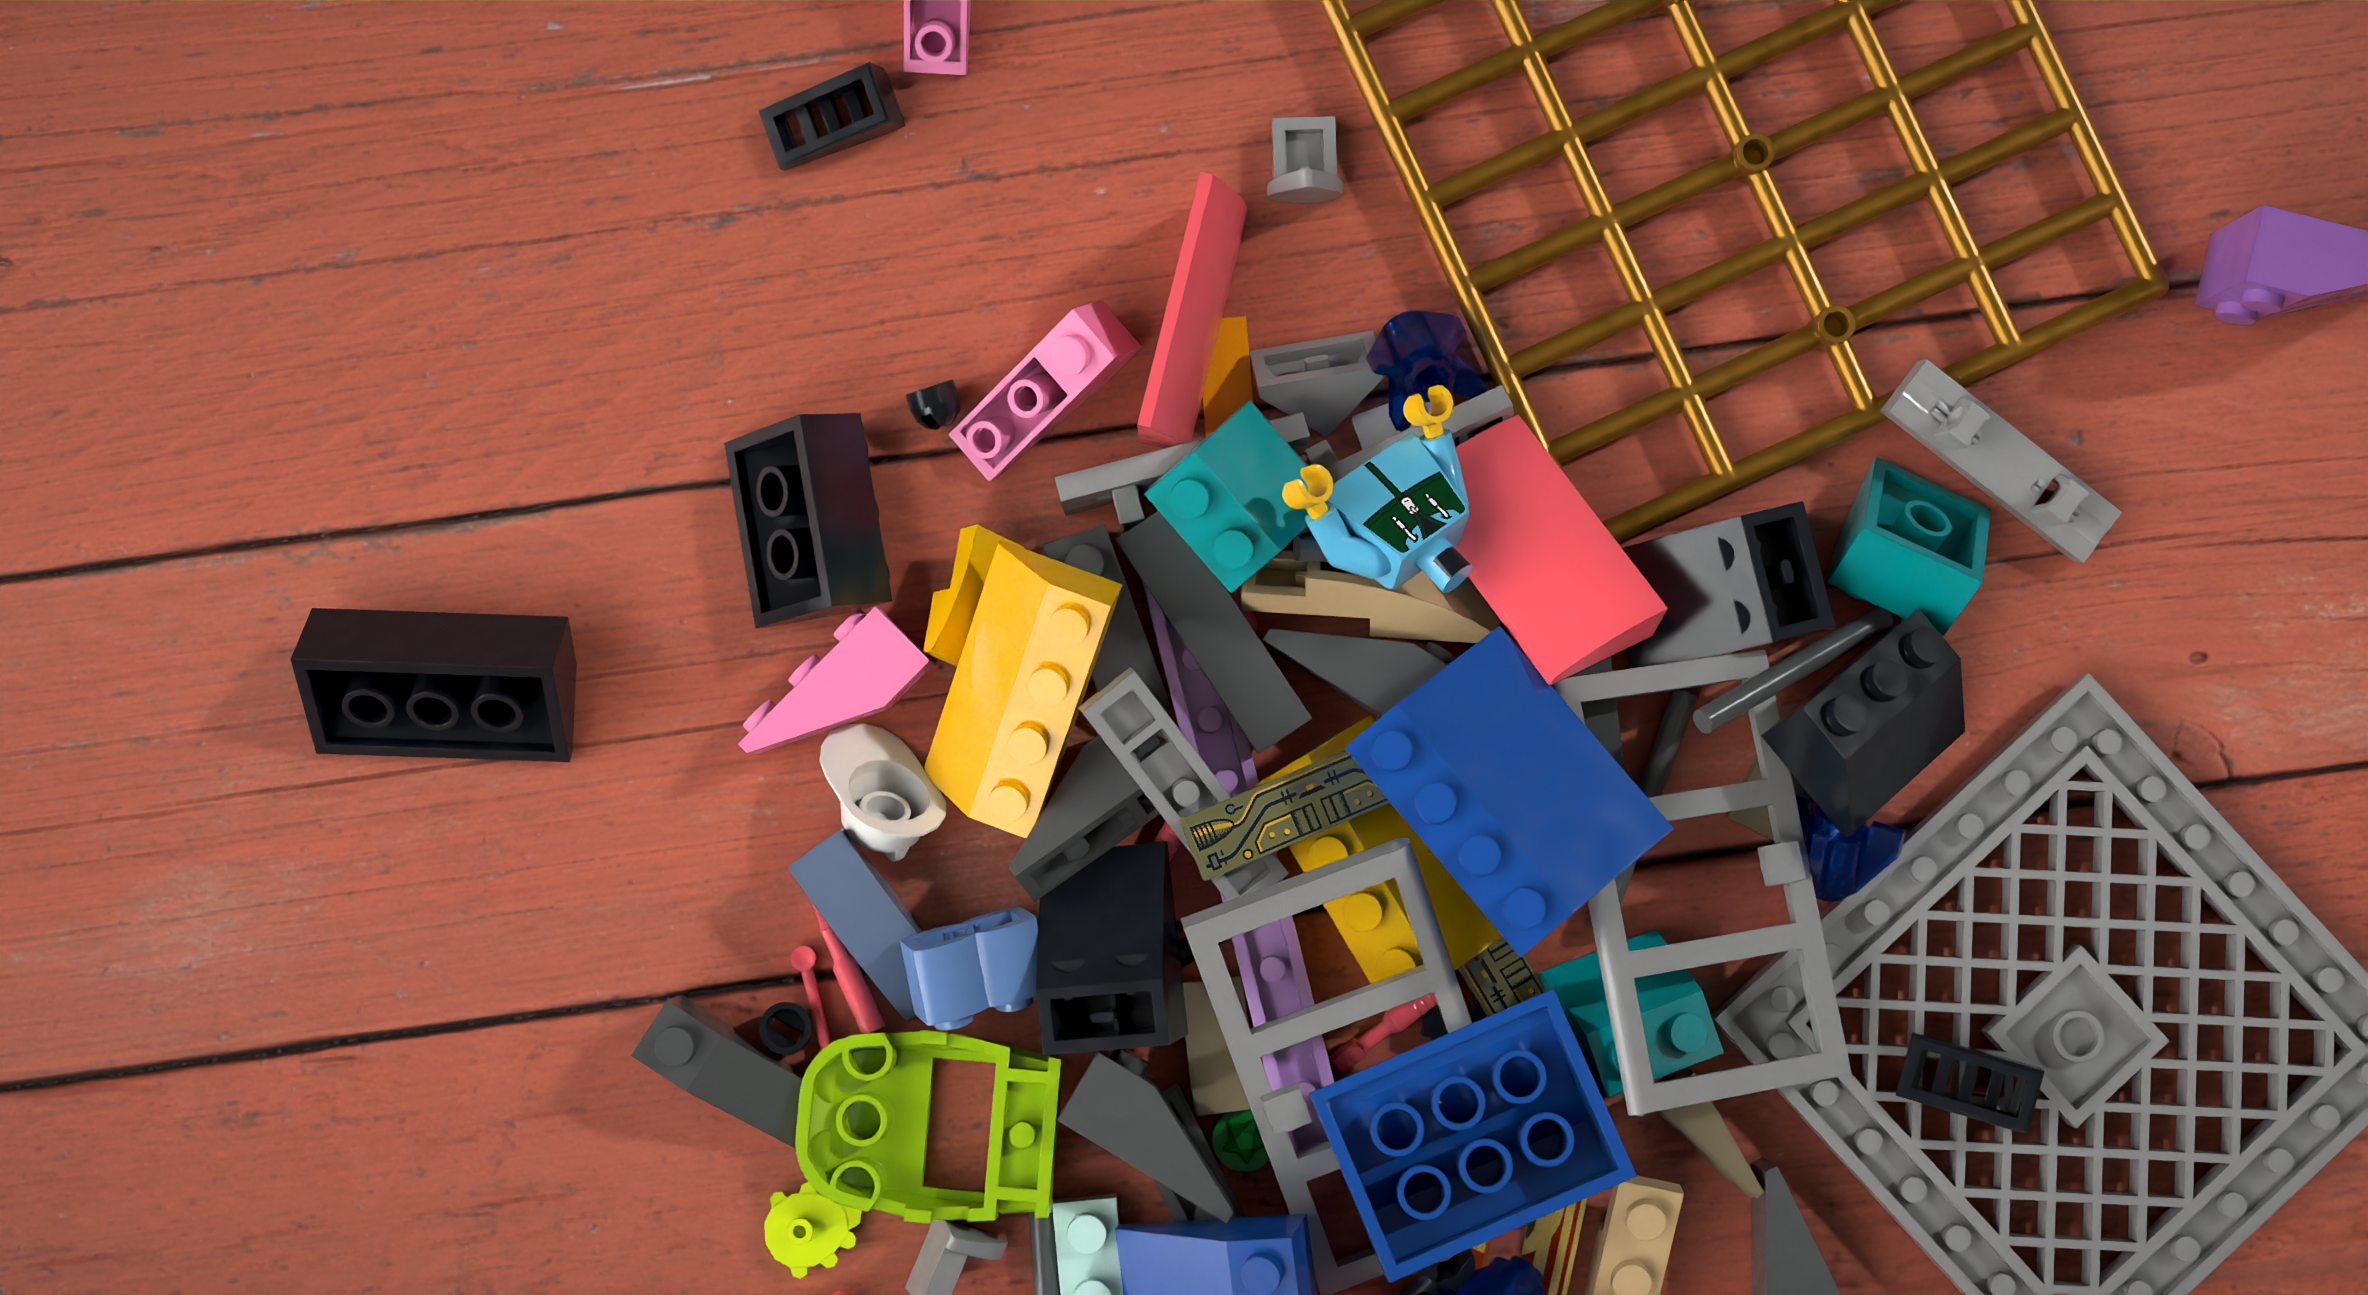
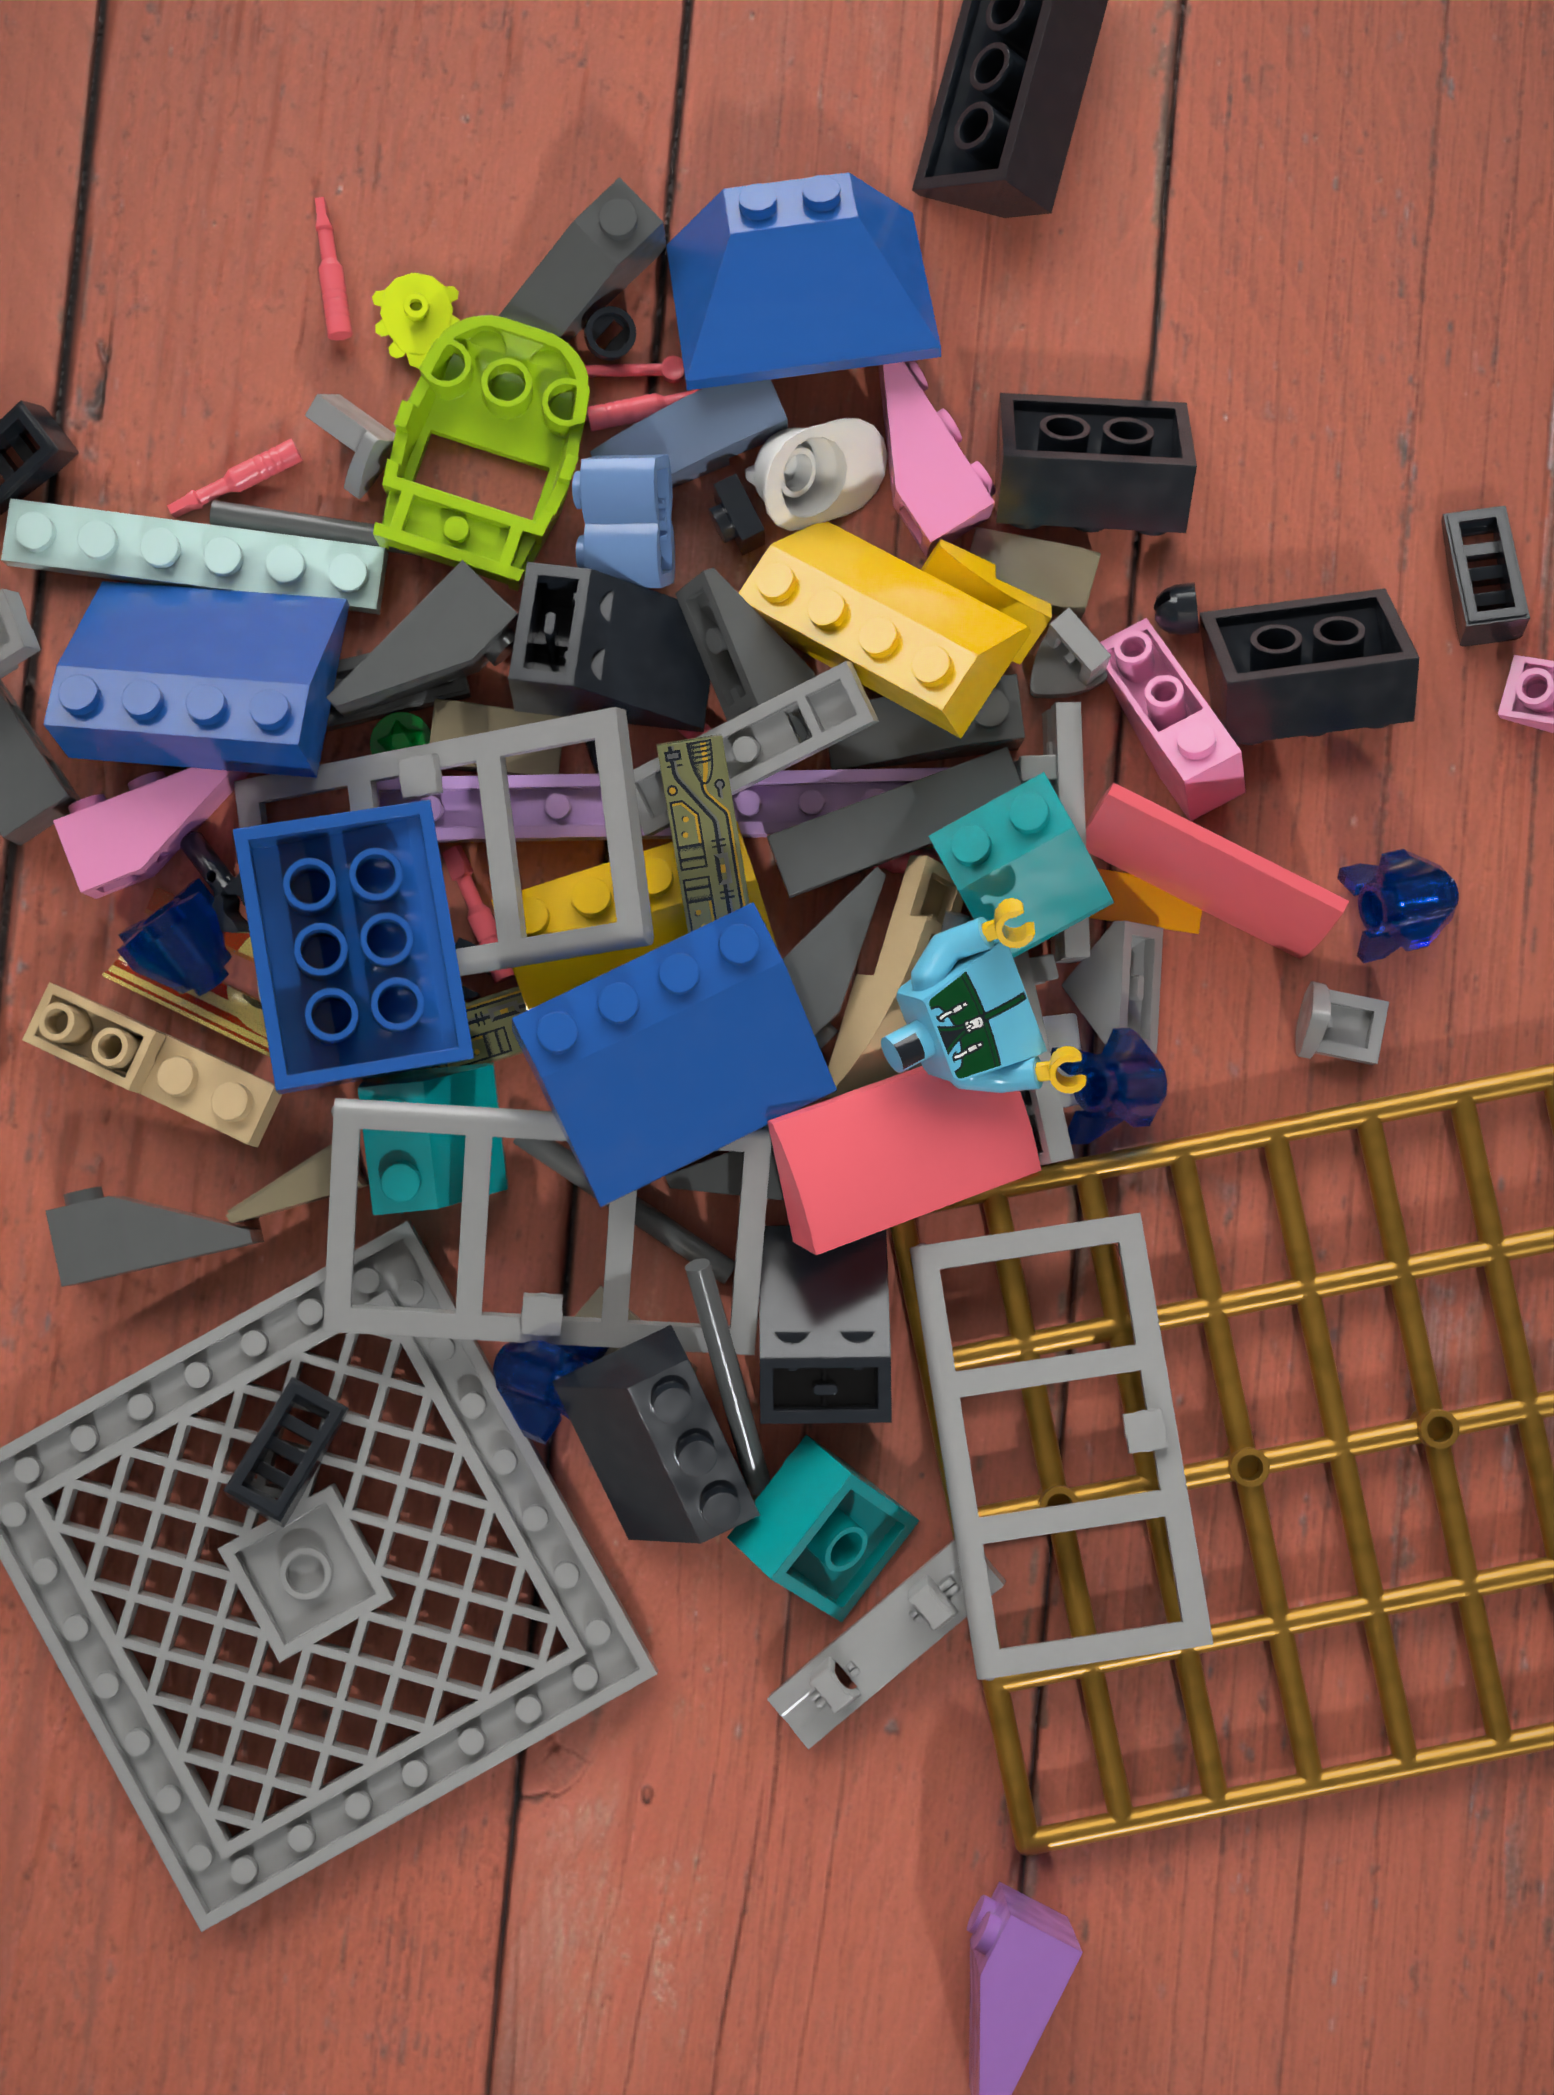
camera: 100 degrees right, 0 degrees up
none -> blue slope [666,172,941,390]
none -> black plate [708,473,765,556]
none -> light grey door [909,1212,1214,1681]
none -> dark tan slope [969,527,1101,620]
none -> light grey tile [1030,607,1111,699]
none -> black slope [1199,588,1420,745]
none -> clear blue brick [1337,849,1459,963]

